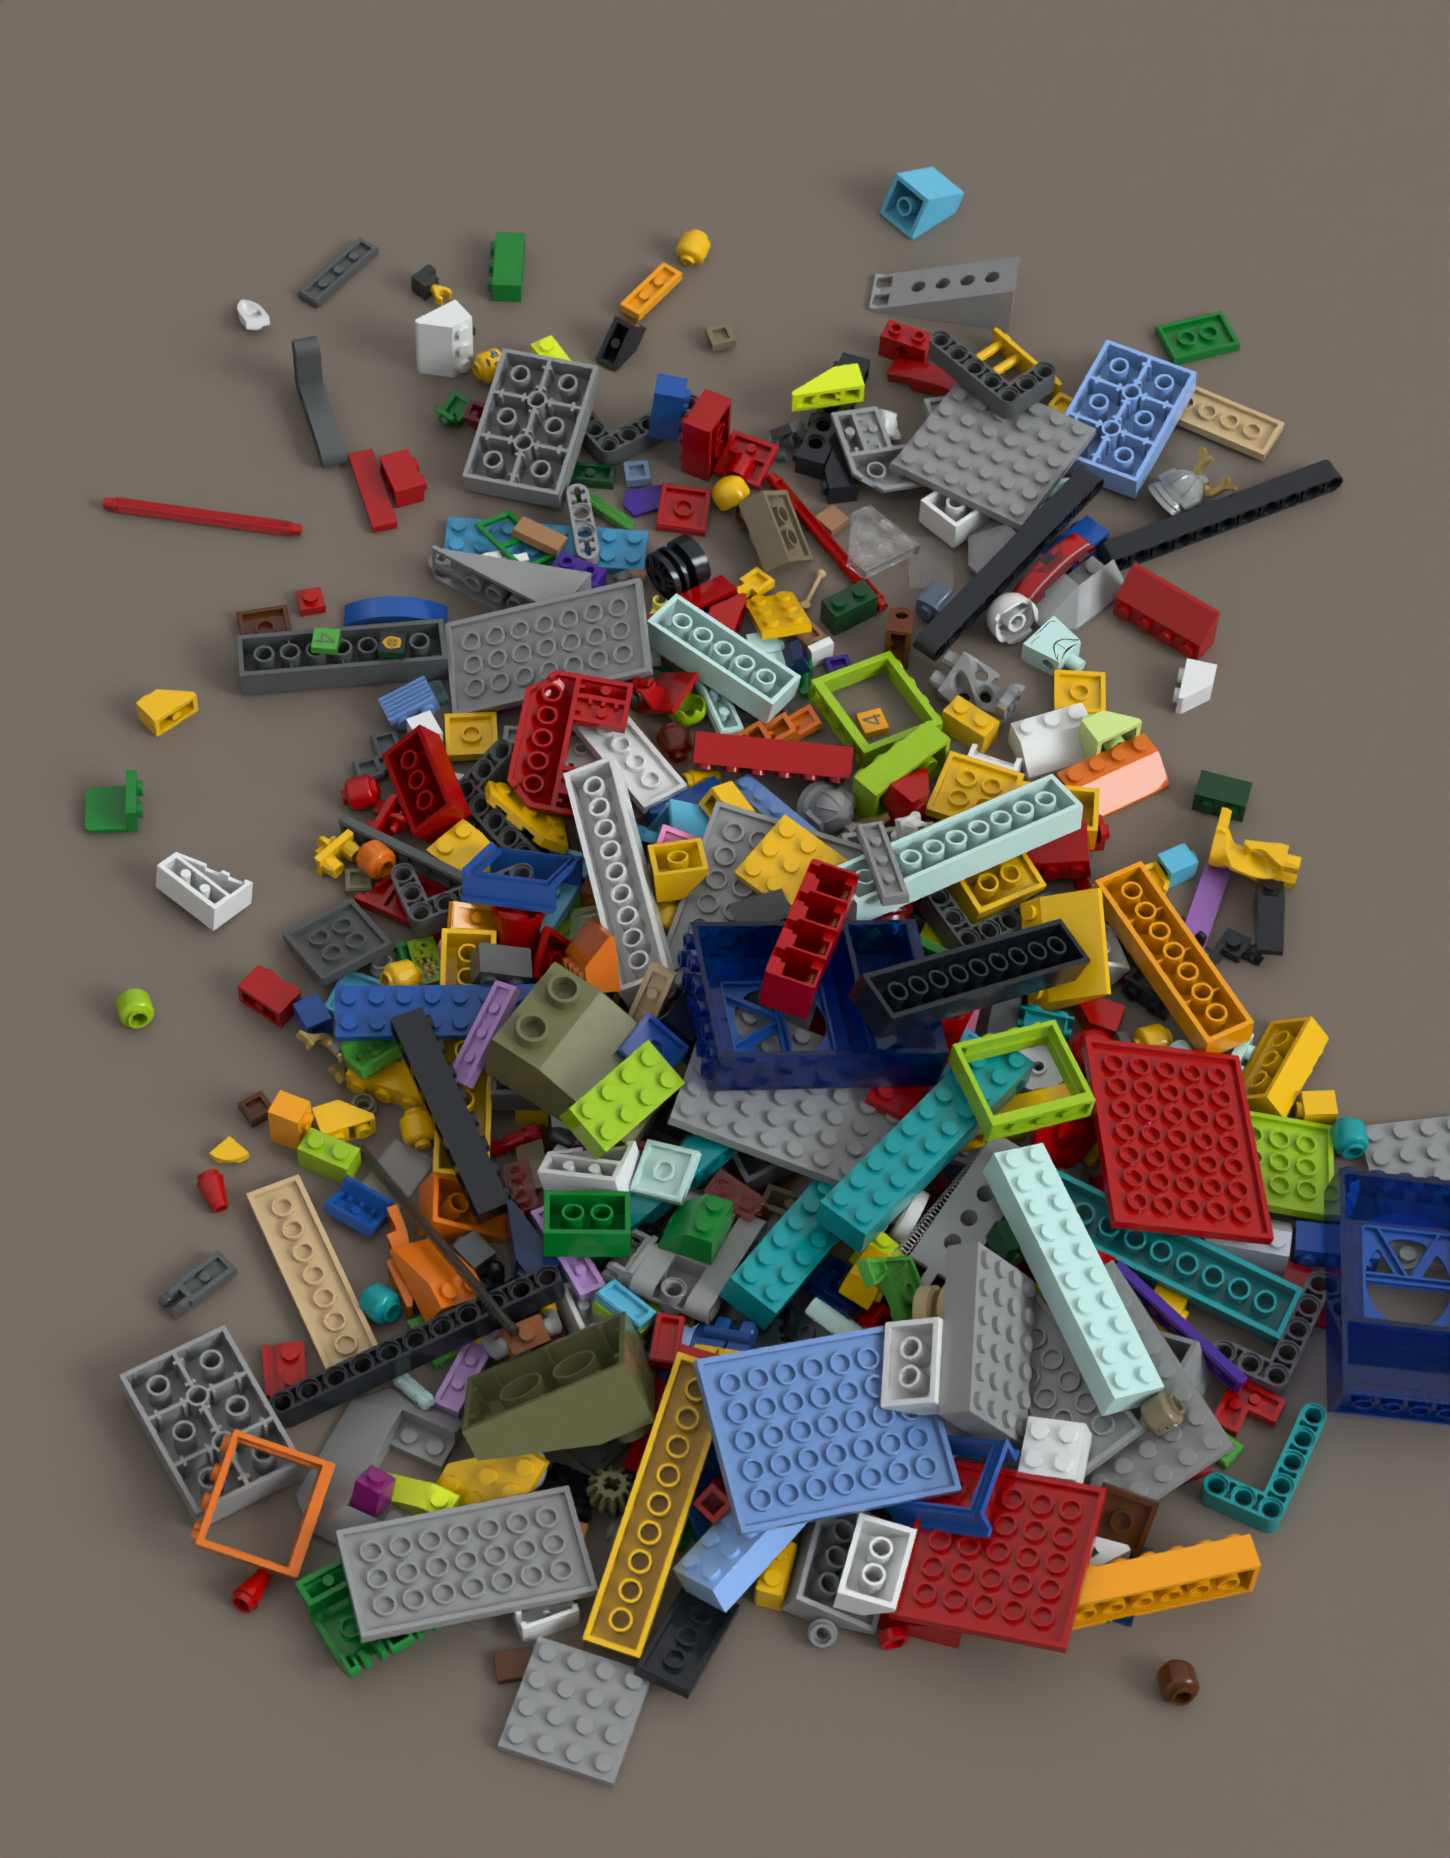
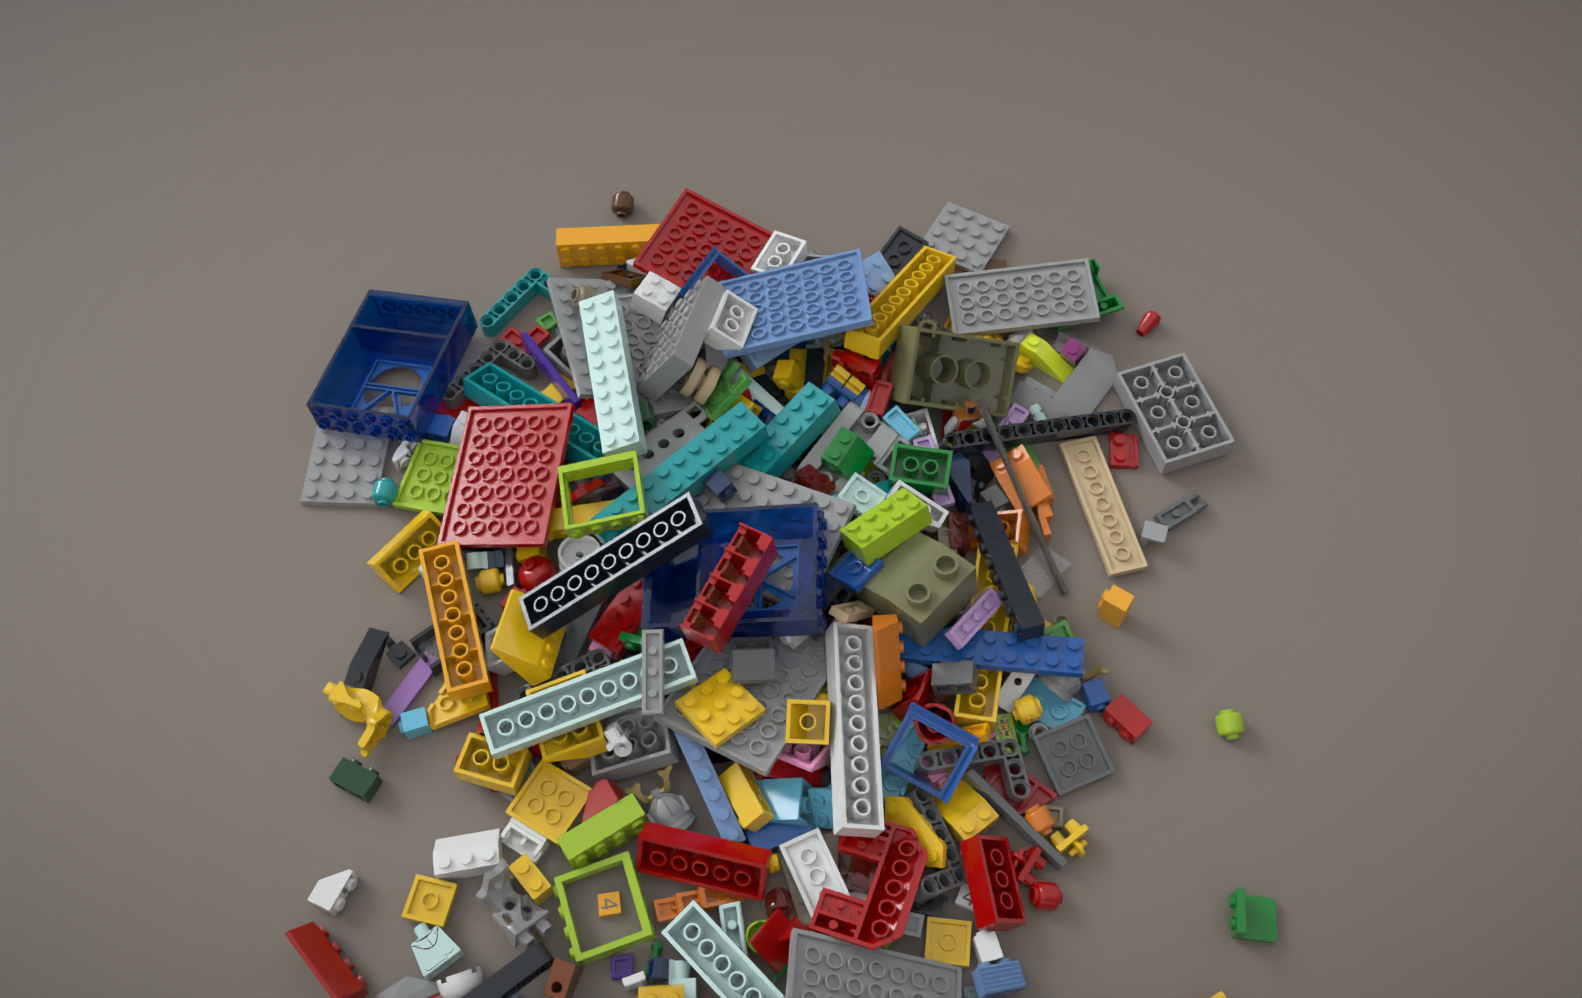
camera: 165 degrees left, 5 degrees up
white wedge [156,852,253,931] -> none
orange window [190,1429,336,1580] -> none
red cone [197,1169,229,1213] -> none
yellow tile [209,1136,249,1164] -> none
reddish brown tile [238,1090,272,1128] -> none
lime brick [297,1127,362,1184] -> none
yellow slope [312,1100,376,1142] -> none
blue bracket [323,1175,393,1237] -> none
dark grey tile [352,729,399,782] -> none
teal head [359,1283,402,1325] -> none
slope [1056,733,1170,818] -> none
yellowish green slope [1079,710,1142,759] -> none
yellow brick [1294,1090,1338,1125] -> none
none -> dark blue brick [703,468,737,504]
none -> light grey panel [1139,520,1169,548]

